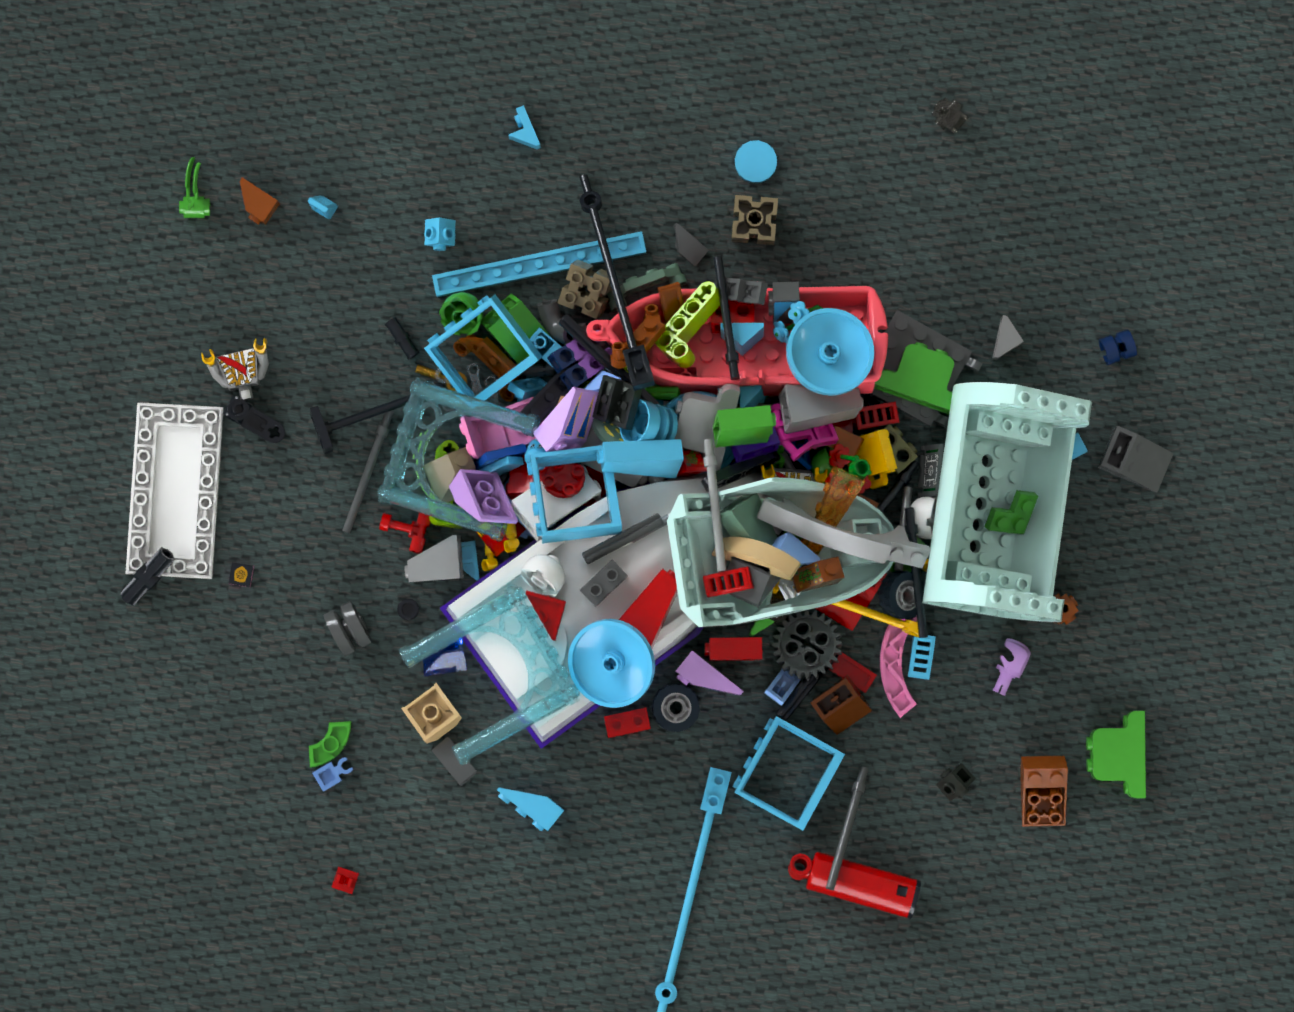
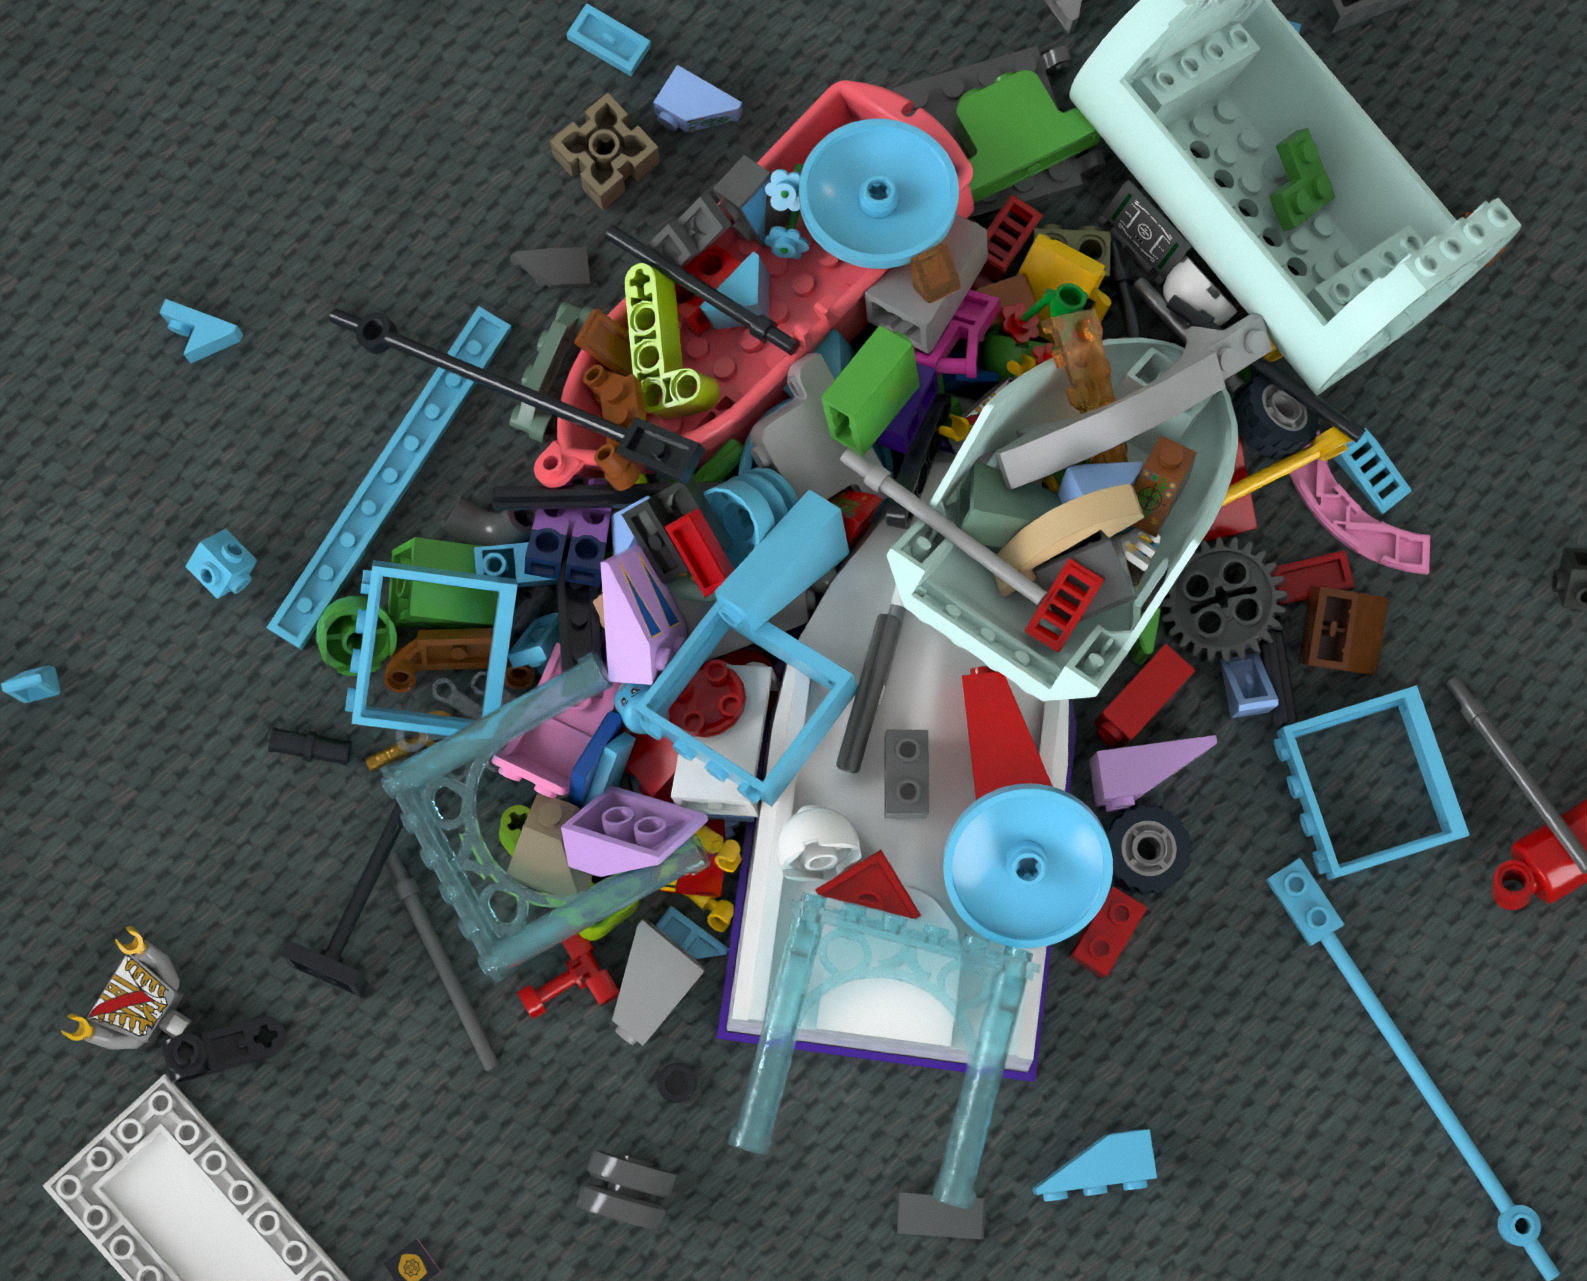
camera: 50 degrees left, 5 degrees down
tan slope [401,683,462,744] -> none
clear blue slope [423,636,468,677] -> none
dark tan brick [558,260,612,319] -> none
medium azure tile [735,140,777,183] -> none
lavender piece [993,638,1031,696] -> none
none -> medium azure plate [567,3,651,76]
none -> light blue slope [653,65,743,132]
none -> red tile [665,508,734,598]
none -> clear orange slope [911,242,961,303]

